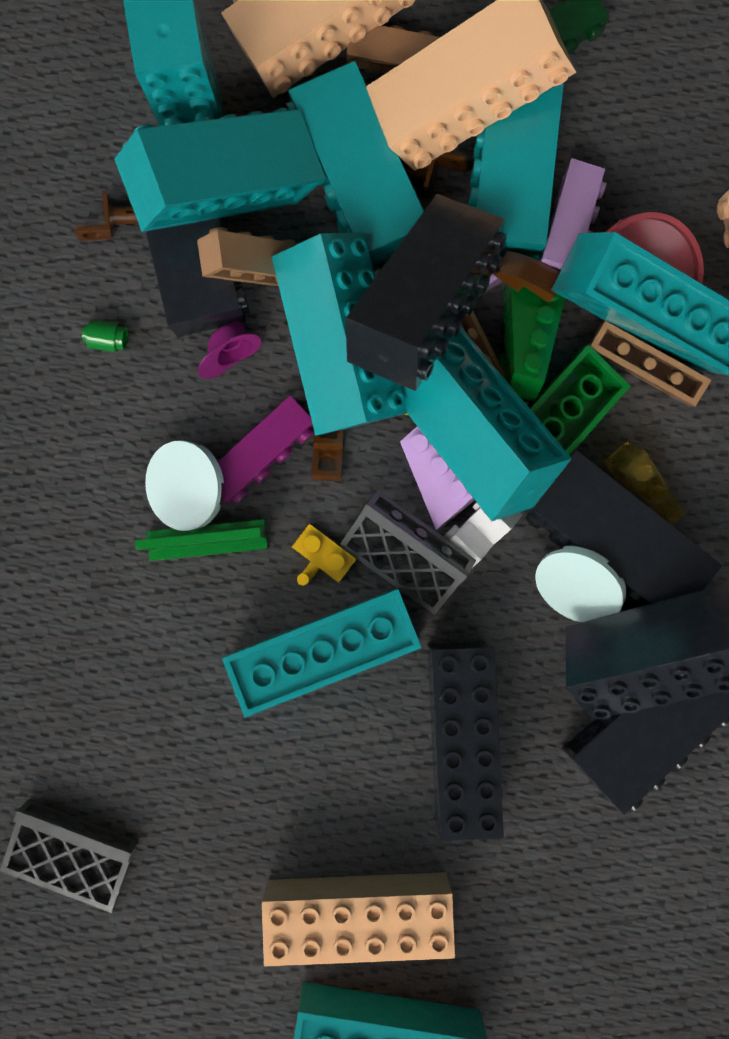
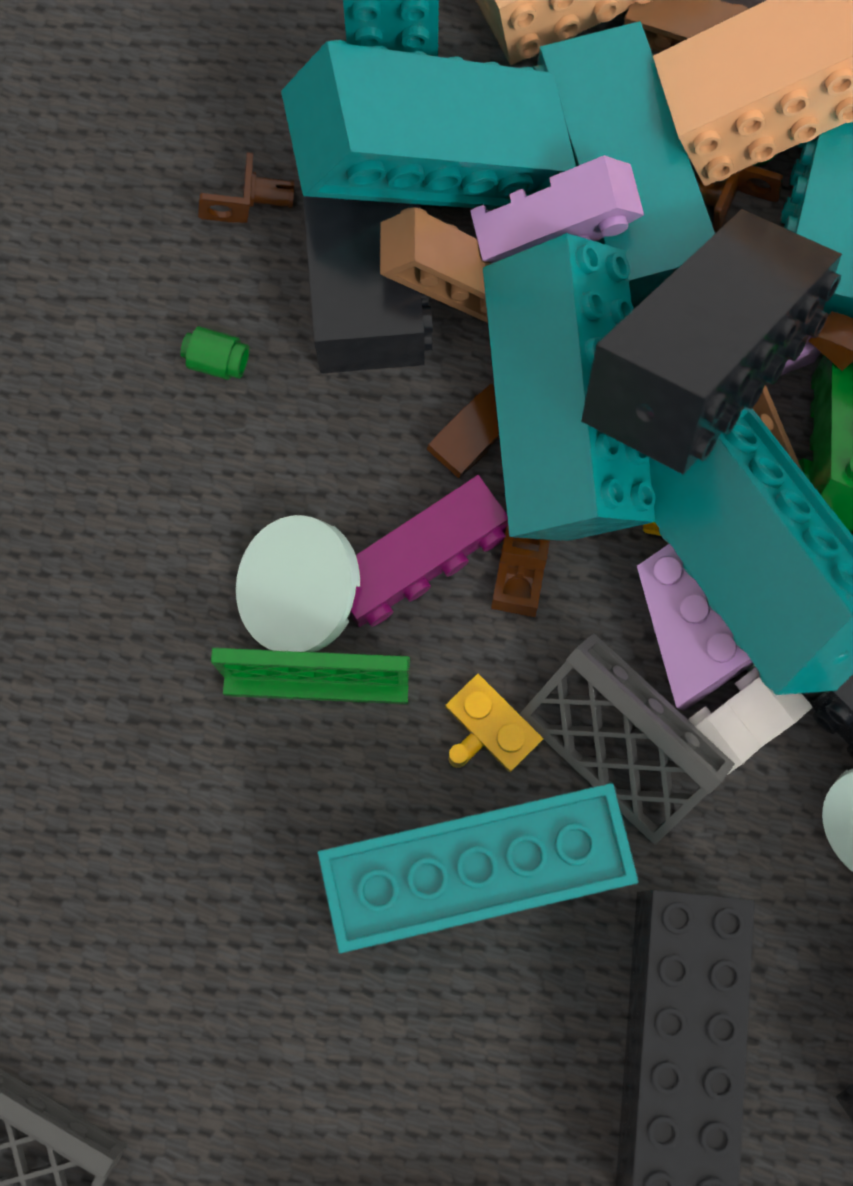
camera: 10 degrees right, 10 degrees down
magenta piece [198,321,261,379] -> none
none -> reddish brown slope [426,384,500,478]
none -> lavender wedge [470,155,644,263]

